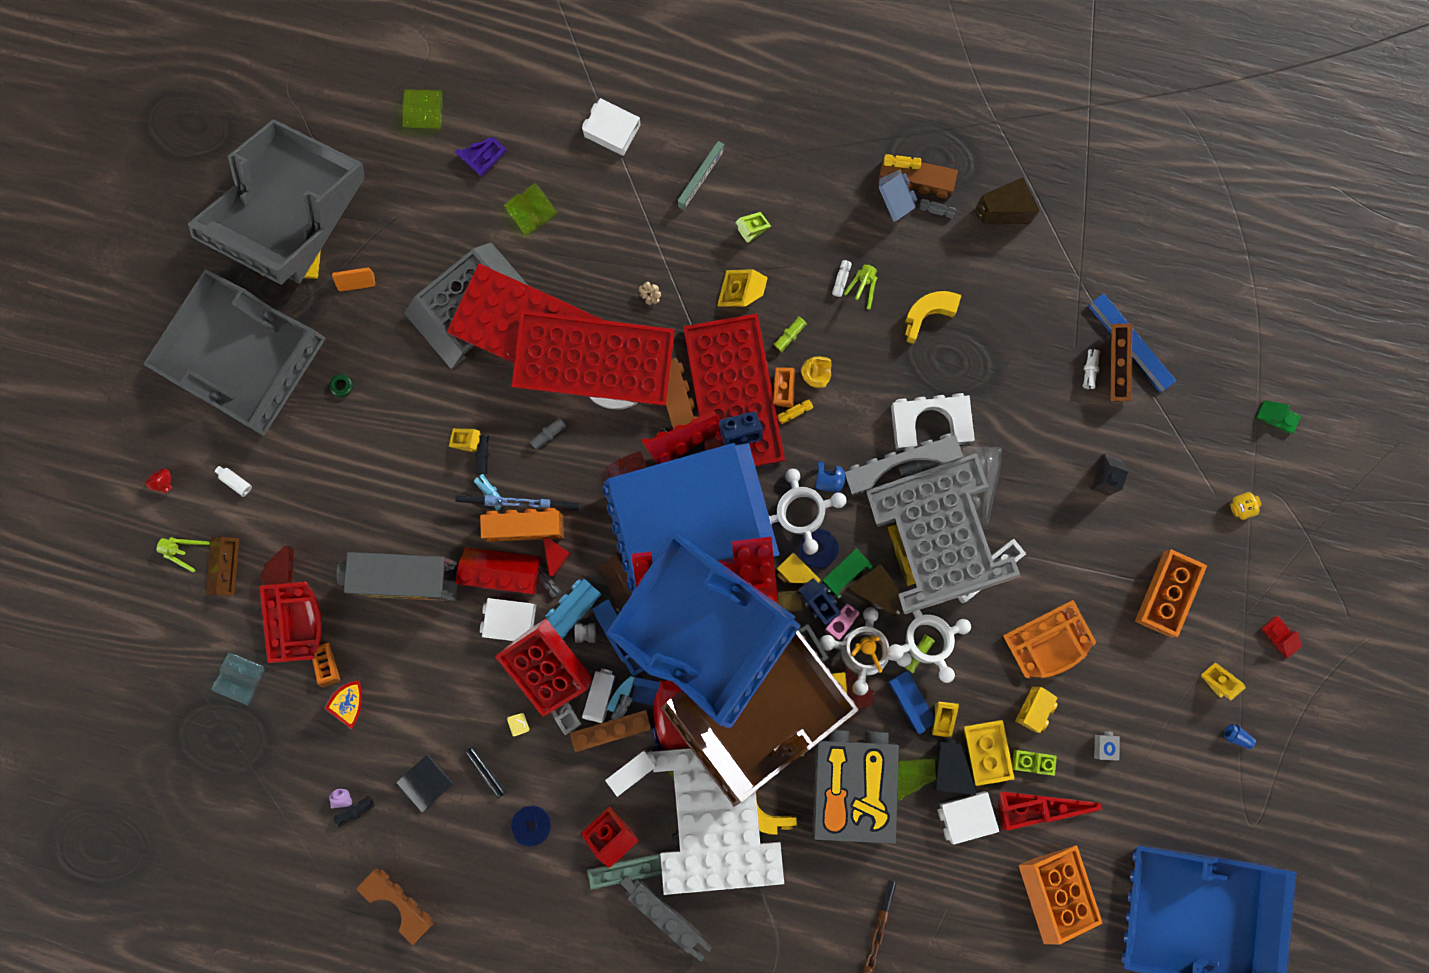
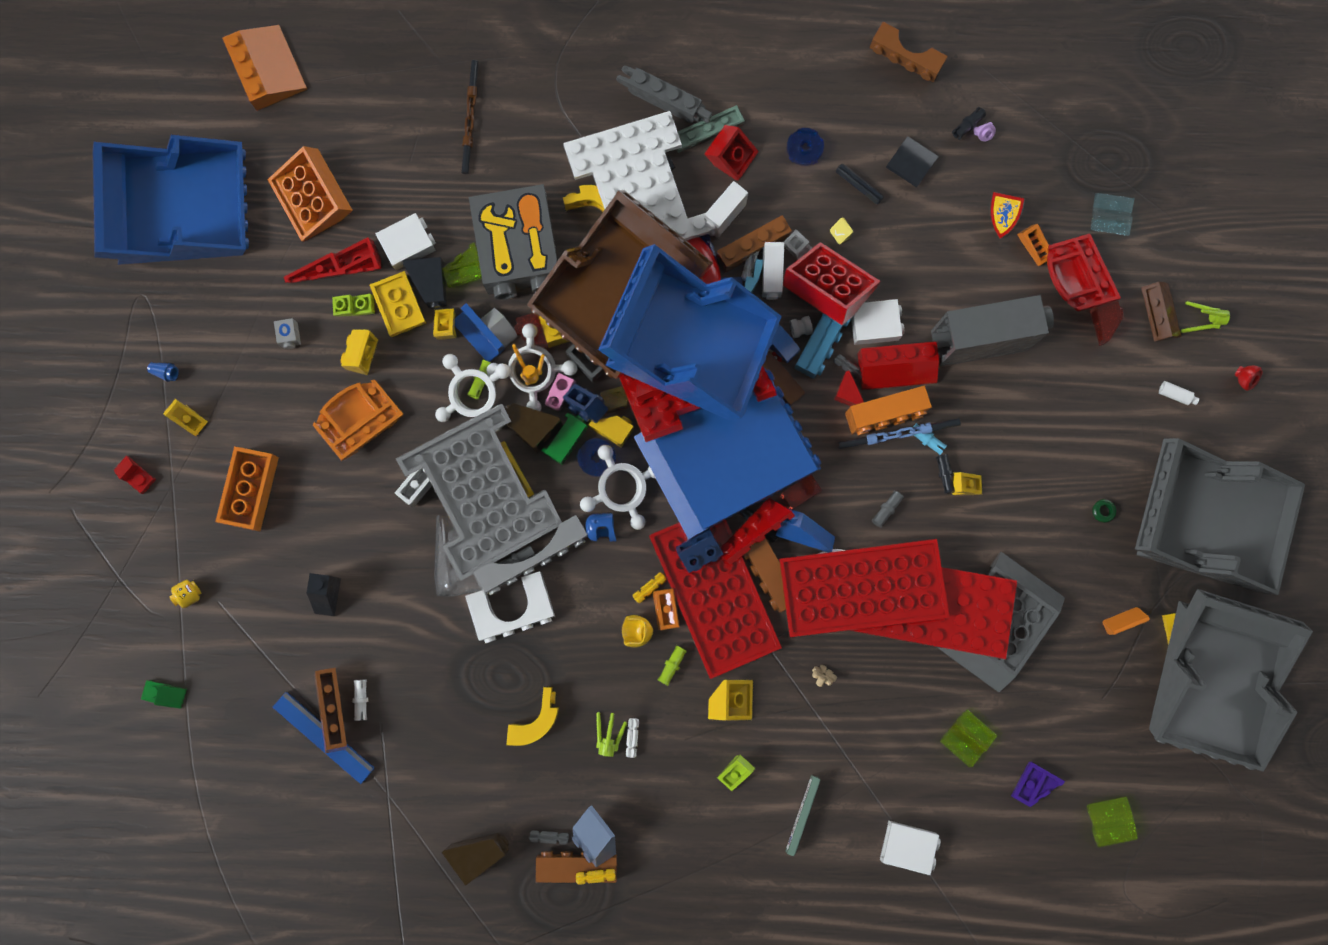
camera: 165 degrees right, 0 degrees up
none -> light grey slope [481,308,519,347]
none -> blue slope [776,508,835,553]

